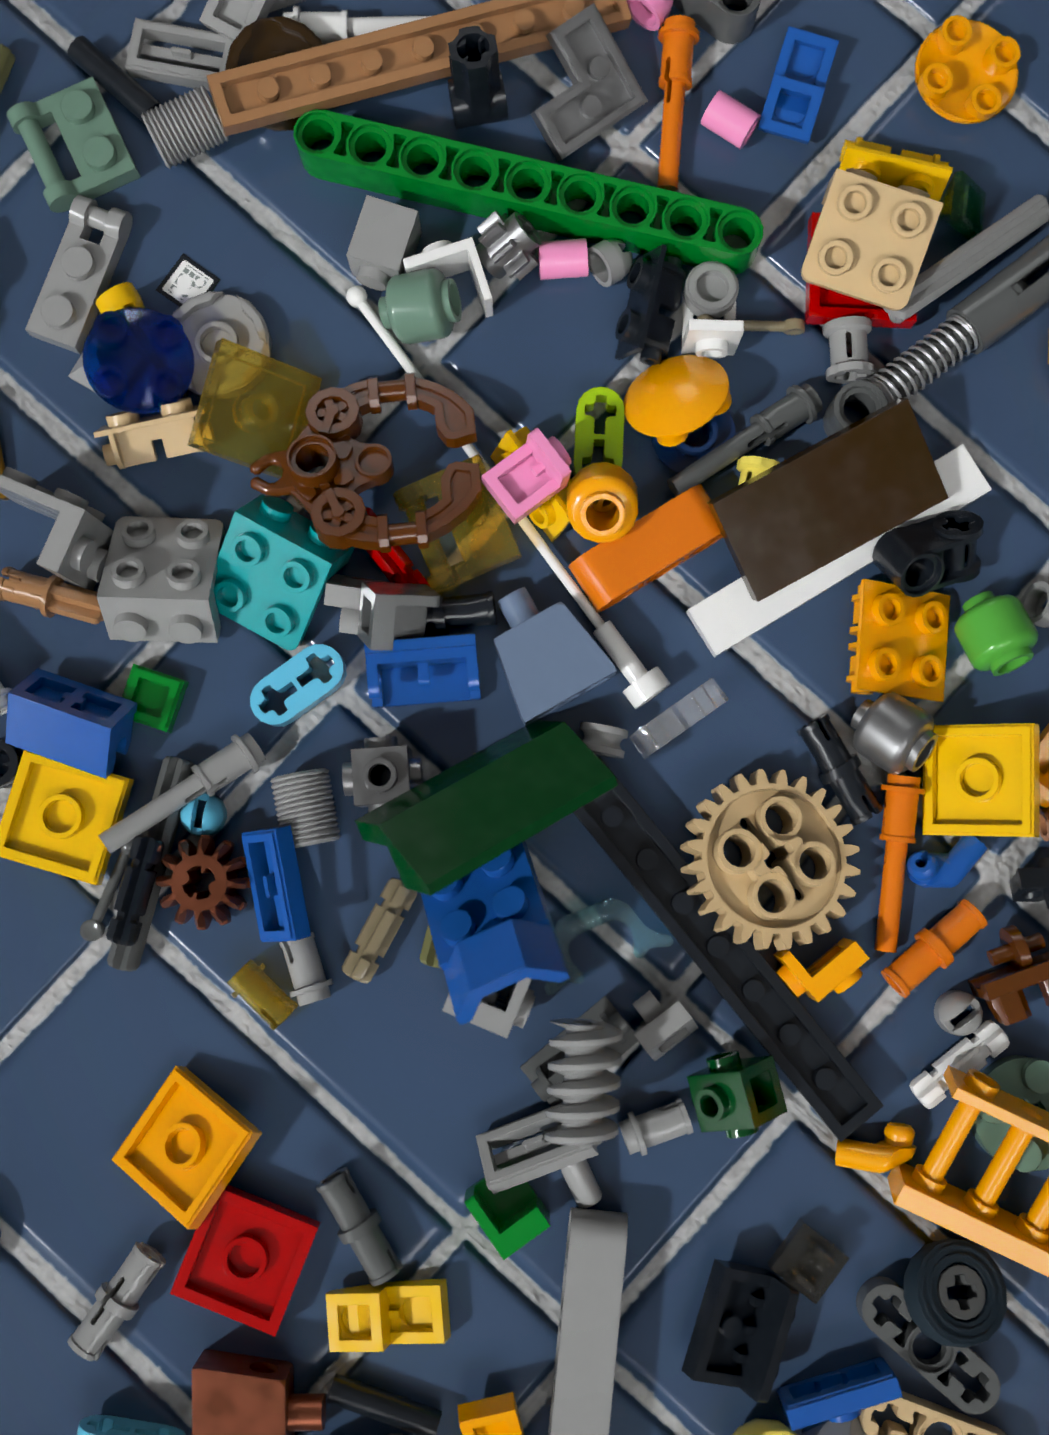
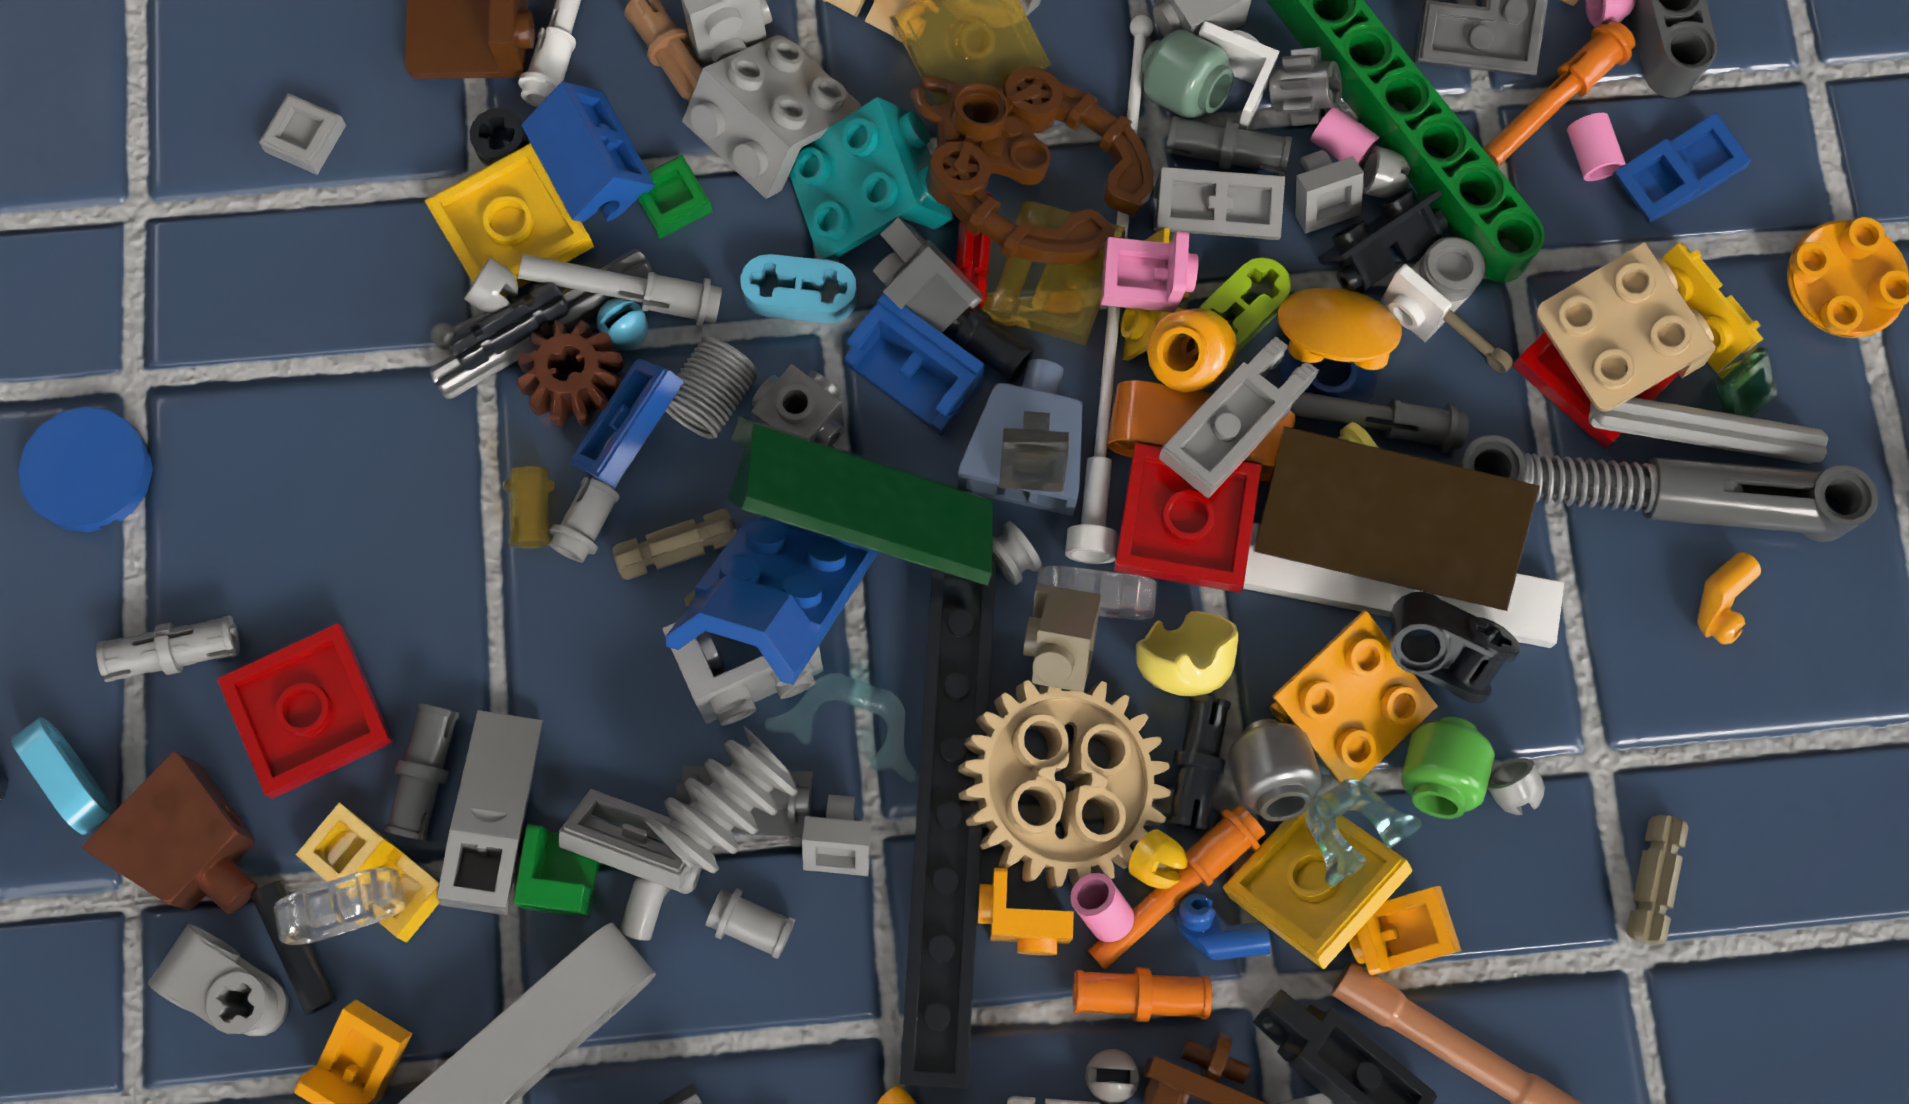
camera: 40 degrees right, 10 degrees down
light orange plate [112,1066,263,1230] -> none
dark green brick [687,1050,788,1139] -> none
light grey bush [823,316,875,384] -> none
none -> clear beam [274,868,406,945]
none -> light grey slope [437,710,543,915]
none -> light grey hinge [464,257,518,313]
none -> clear smoke tile [999,411,1069,492]
none -> dark tan brick [1023,584,1101,692]
none -> bright pink hinge [1070,873,1134,942]
none -> red plate [1113,443,1262,593]
none -> yellow hinge [1128,829,1188,889]
none -> light yellow hair [1136,611,1238,696]
none -> light grey hinge [1153,167,1285,240]
none -> light grey hinge [1159,337,1319,498]
none -> dark grey pin [1166,116,1292,176]
none -> light grey tile [1295,150,1364,234]
none -> clear light blue helmet [1305,779,1422,887]

